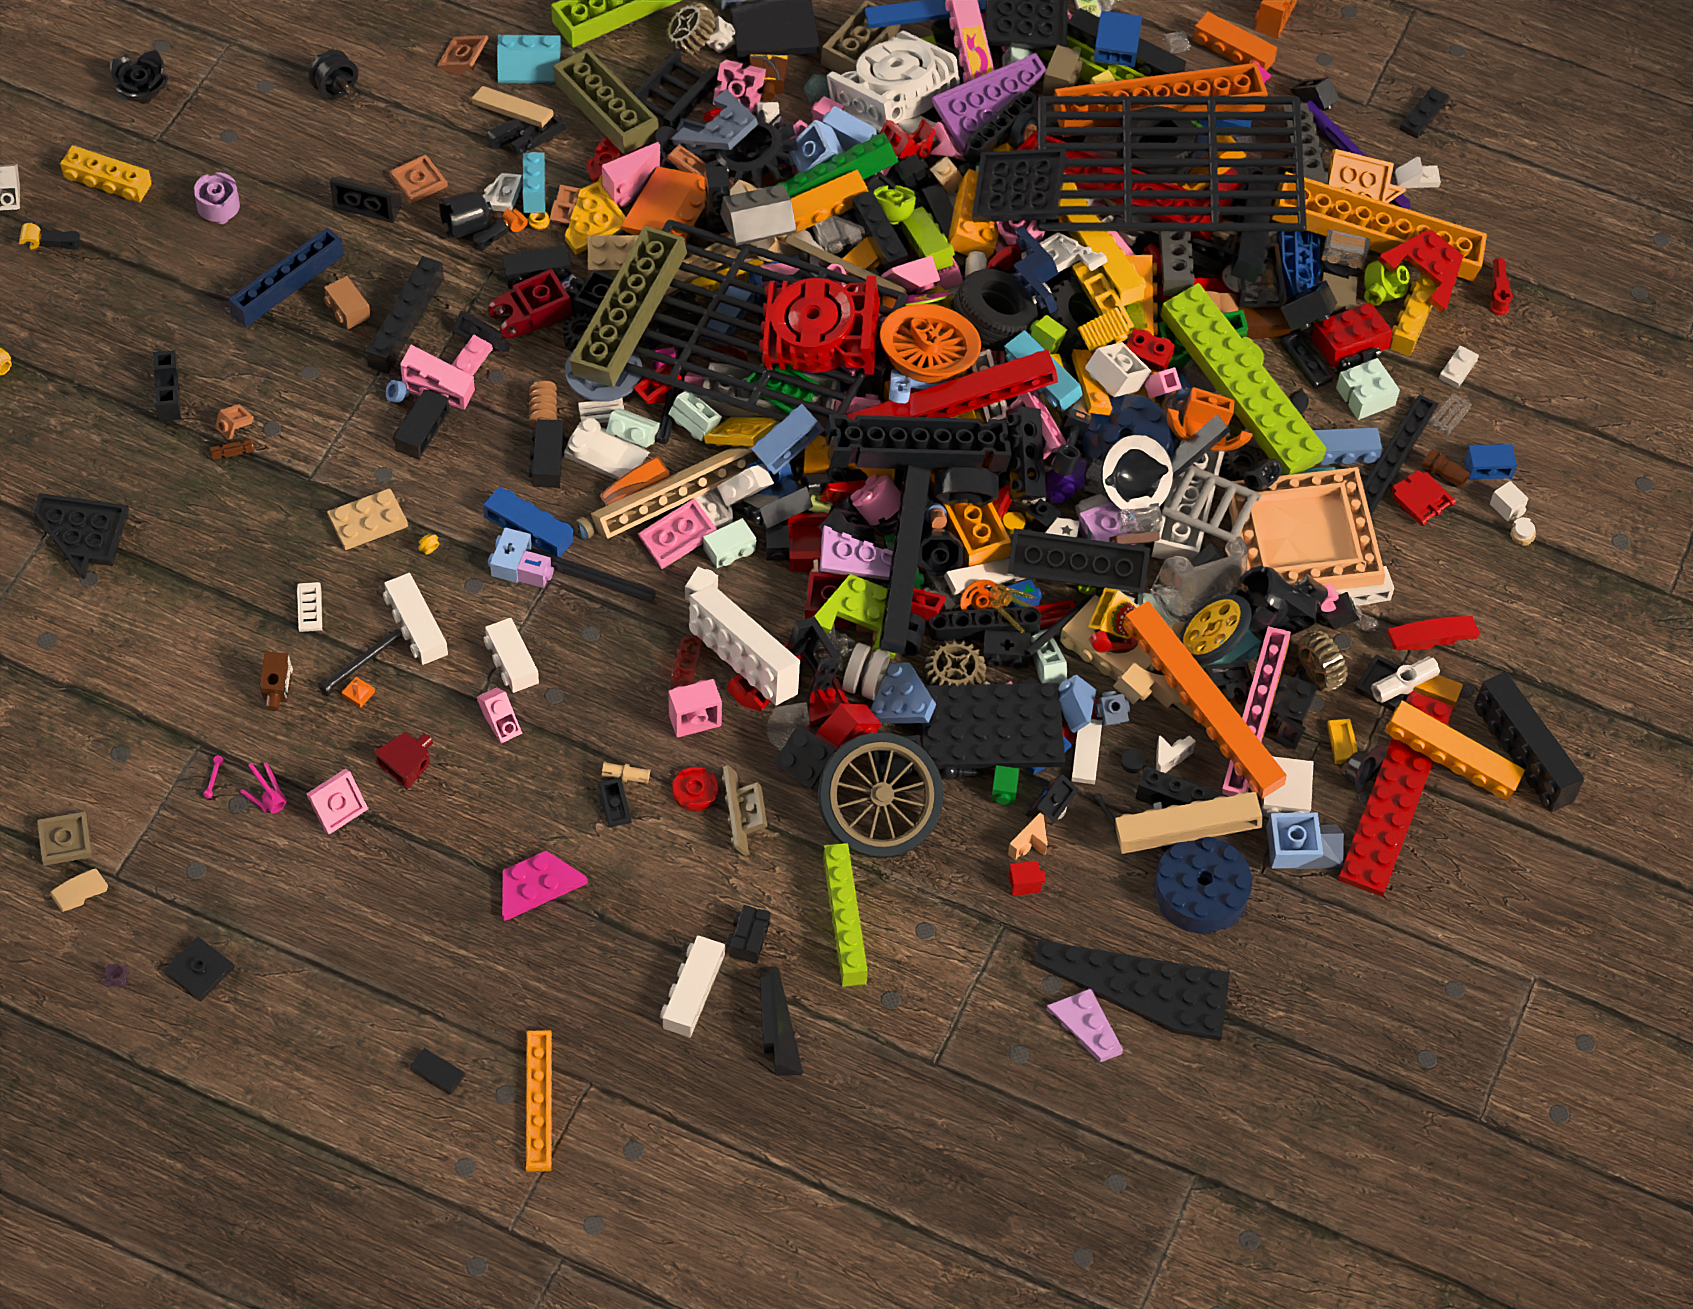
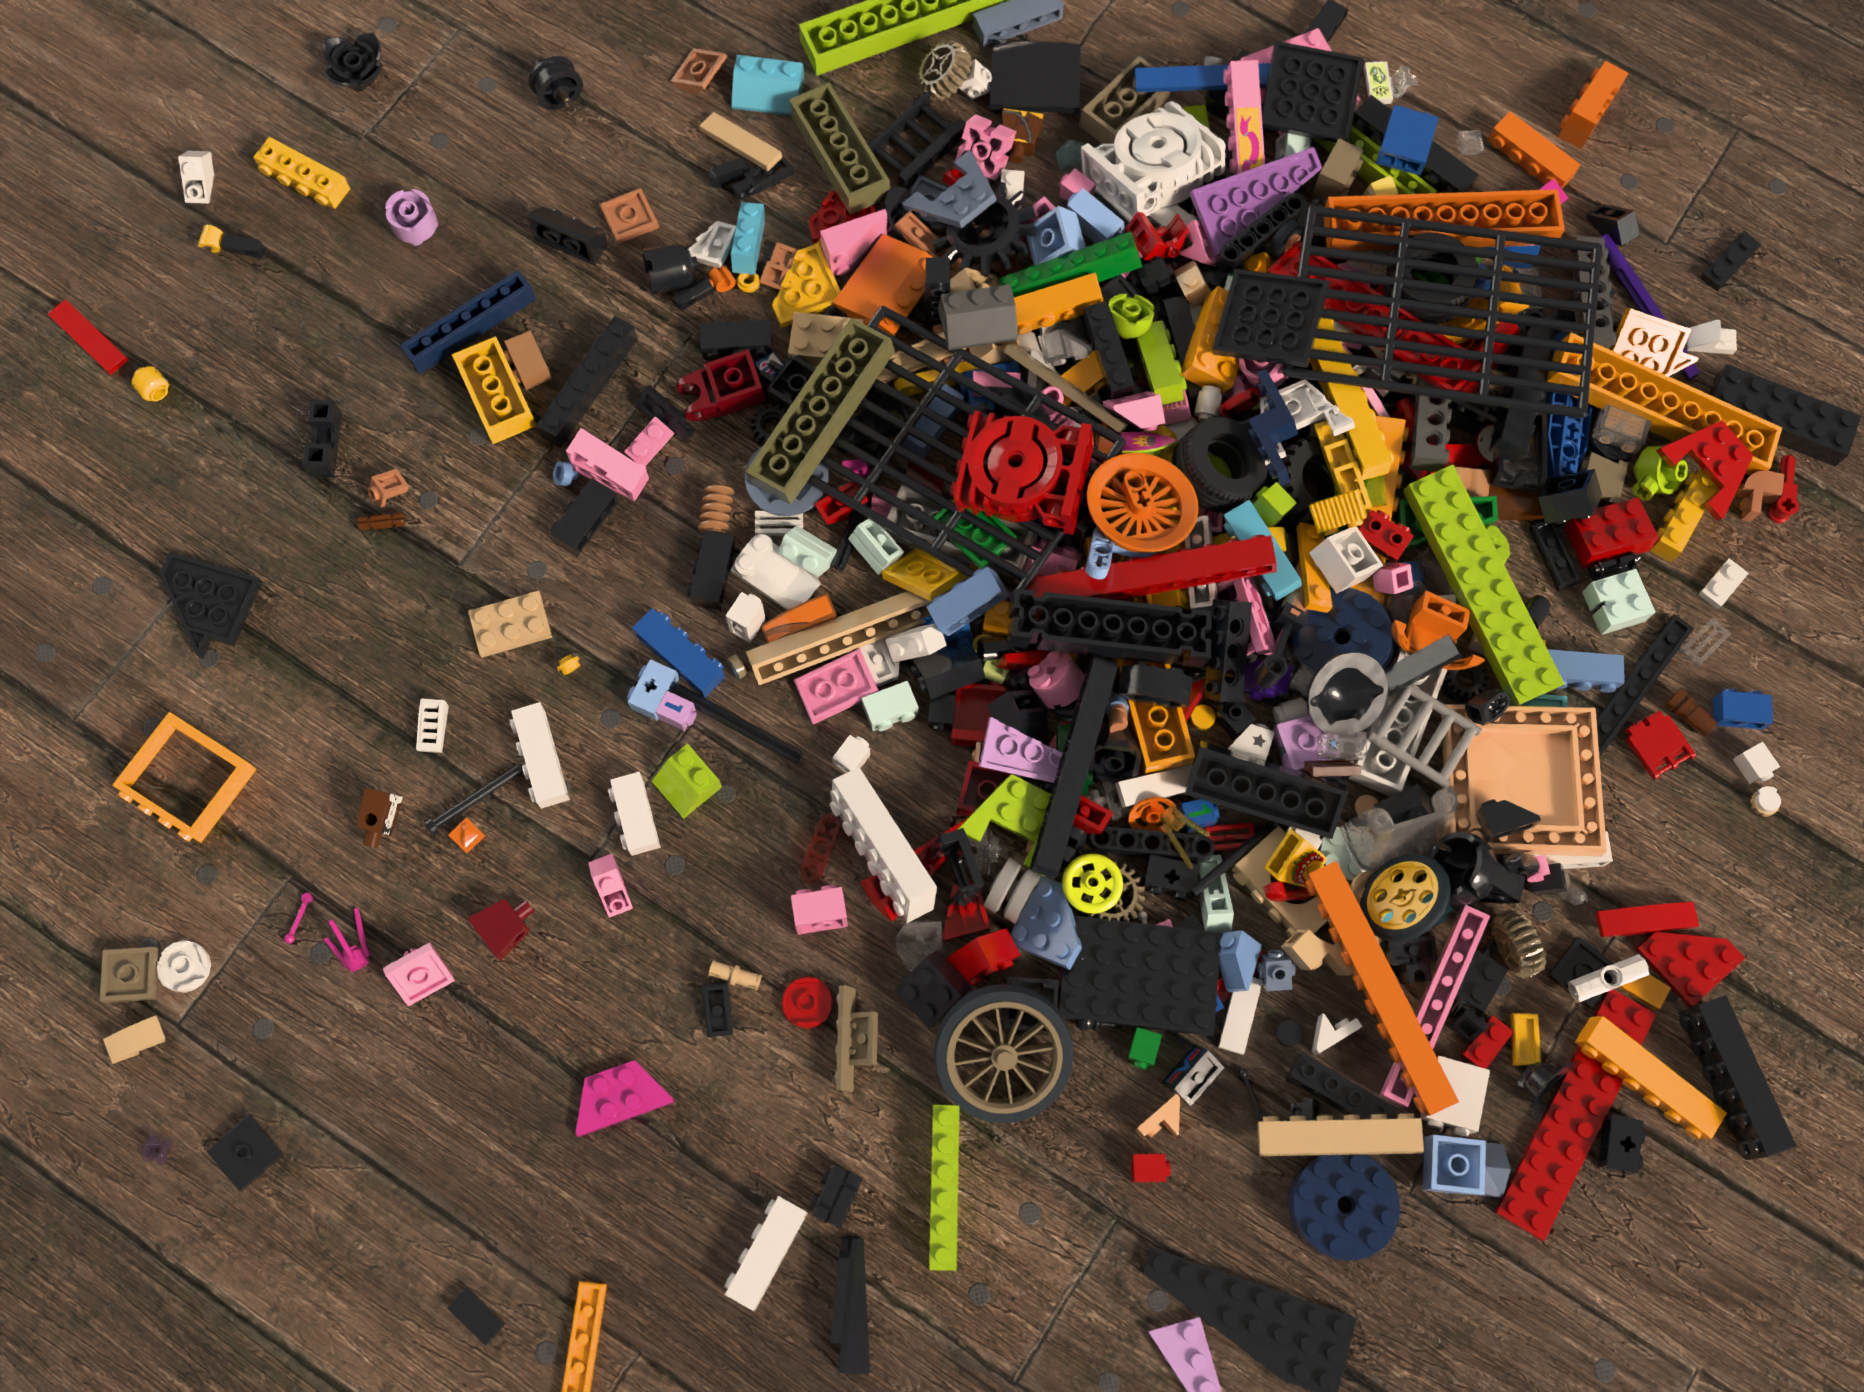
camera: 10 degrees right, 15 degrees up
none -> light orange window [112,712,257,843]
none -> white tile [156,940,211,993]
none -> yellow brick [452,336,536,444]
none -> lime slope [652,743,722,819]
none -> white brick [726,592,766,643]
none -> neon yellow plate [1062,854,1123,914]
none -> red plate [1461,1015,1514,1069]
none -> black slope [1476,799,1541,842]
none -> black brick [1597,1114,1646,1175]
none -> red plate [1634,932,1745,1008]
none -> black brick [1709,364,1861,467]
none -> nougat brick [1734,471,1784,522]

